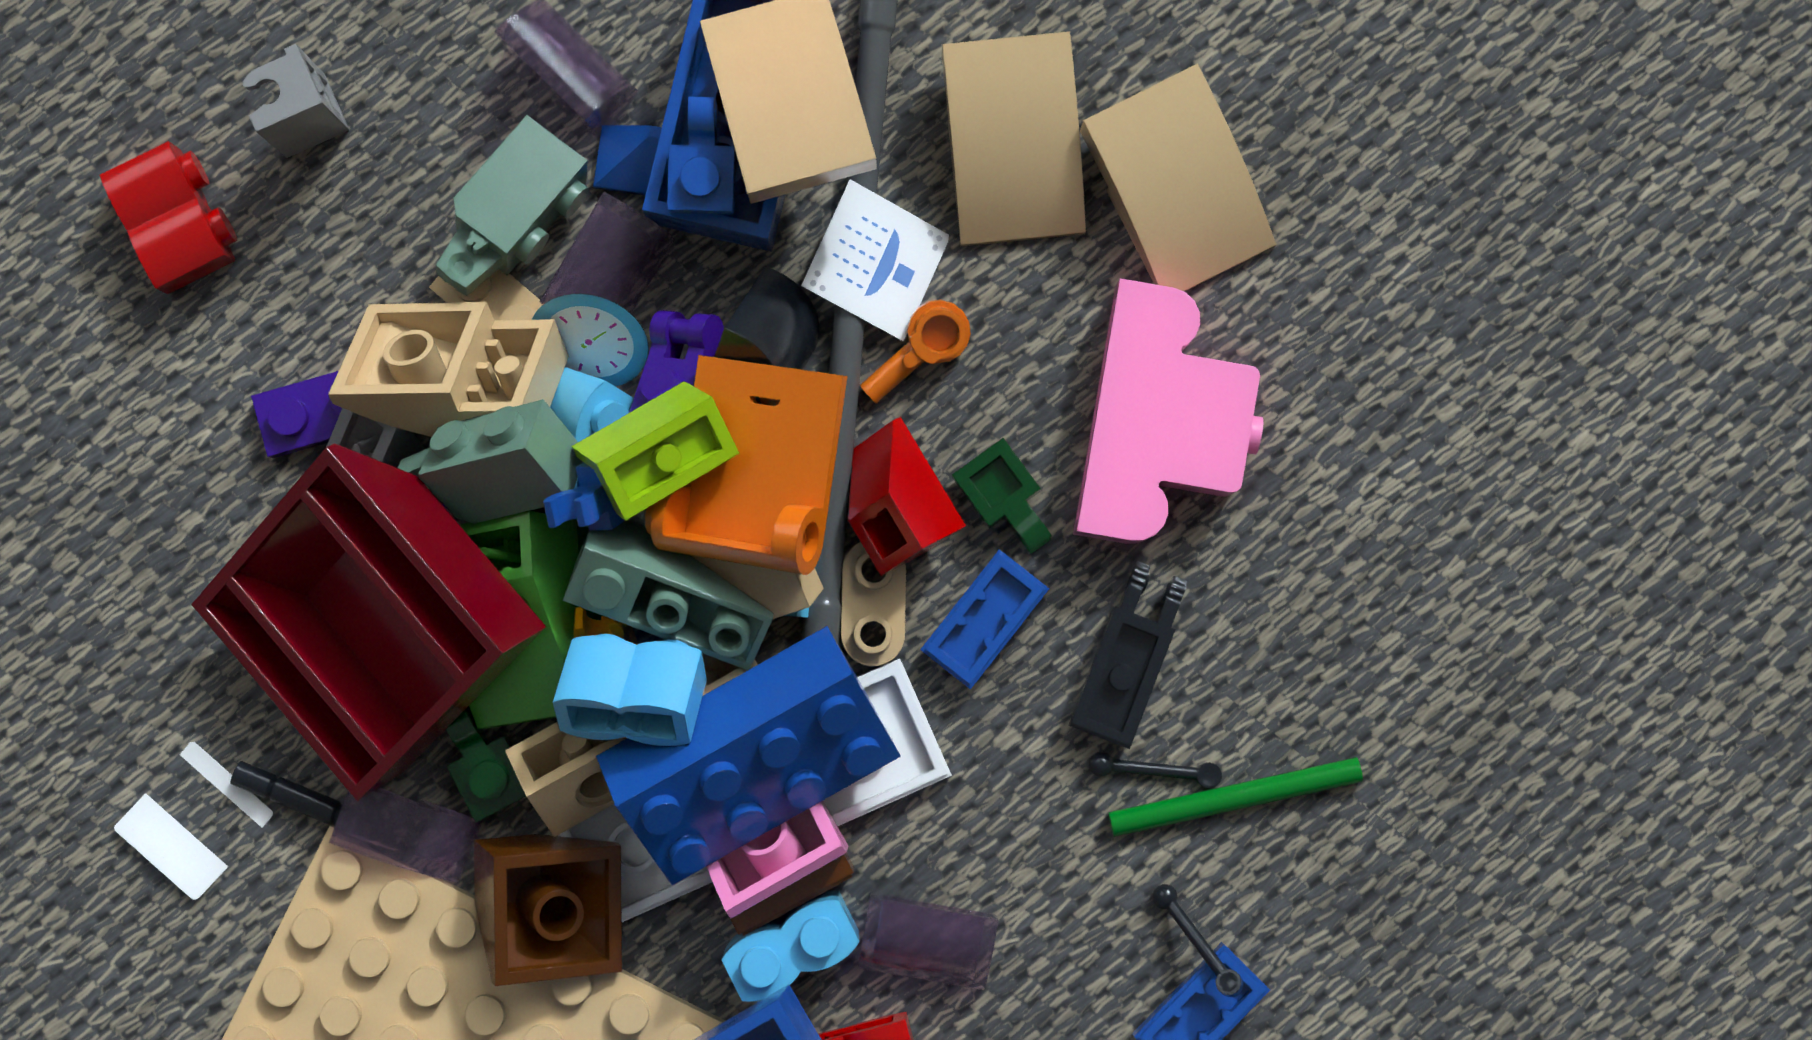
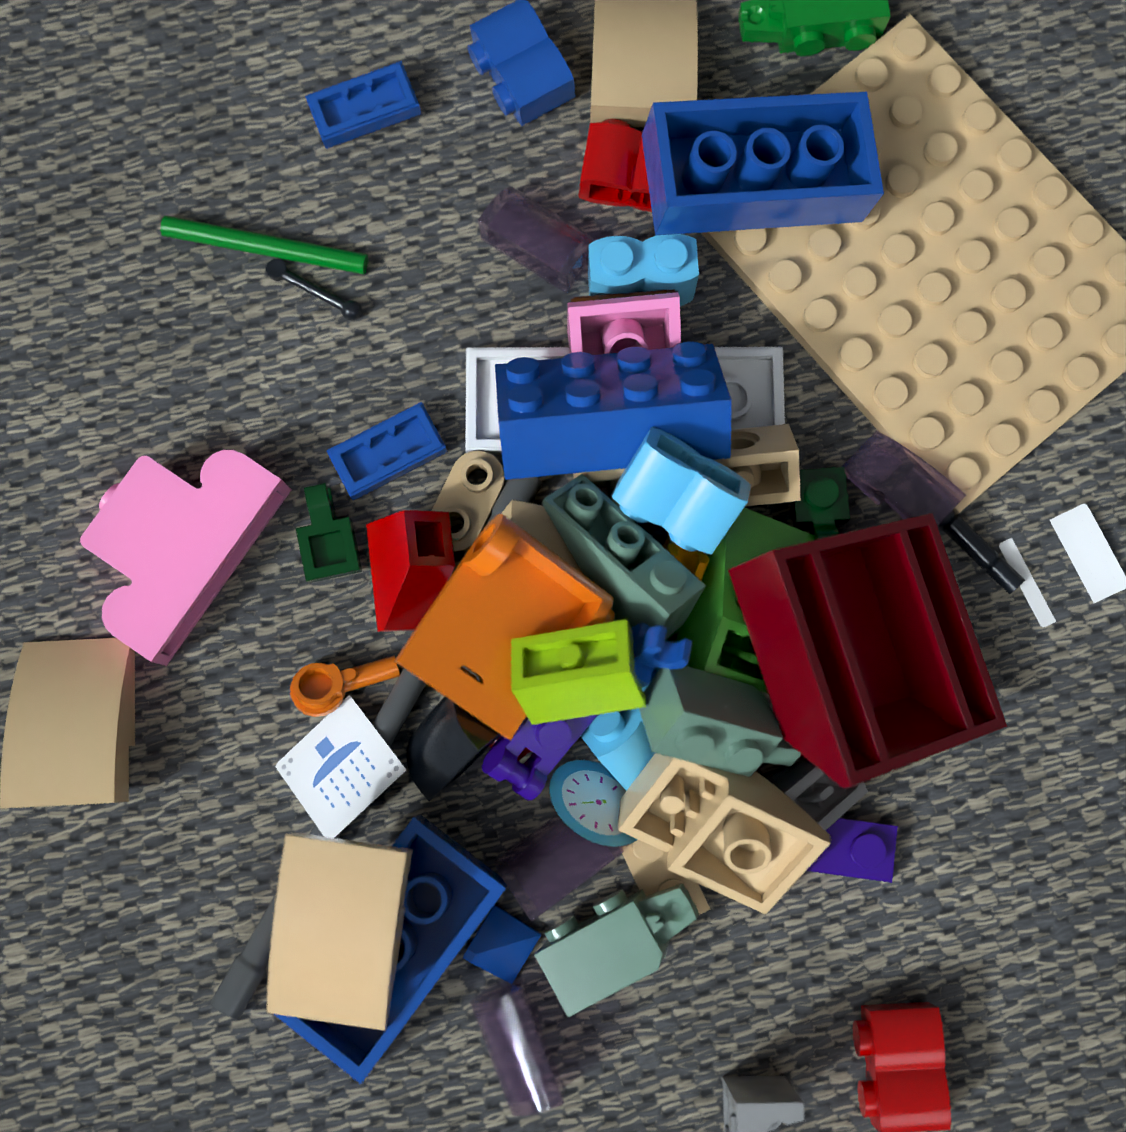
camera: 155 degrees left, 5 degrees down
reddish brown slope [474,834,622,986] -> none
blue plate [667,97,736,215] -> none
tan slope [942,31,1086,246] -> none
black hinge [1068,561,1187,749] -> none
black hinge [1153,884,1243,997] -> none

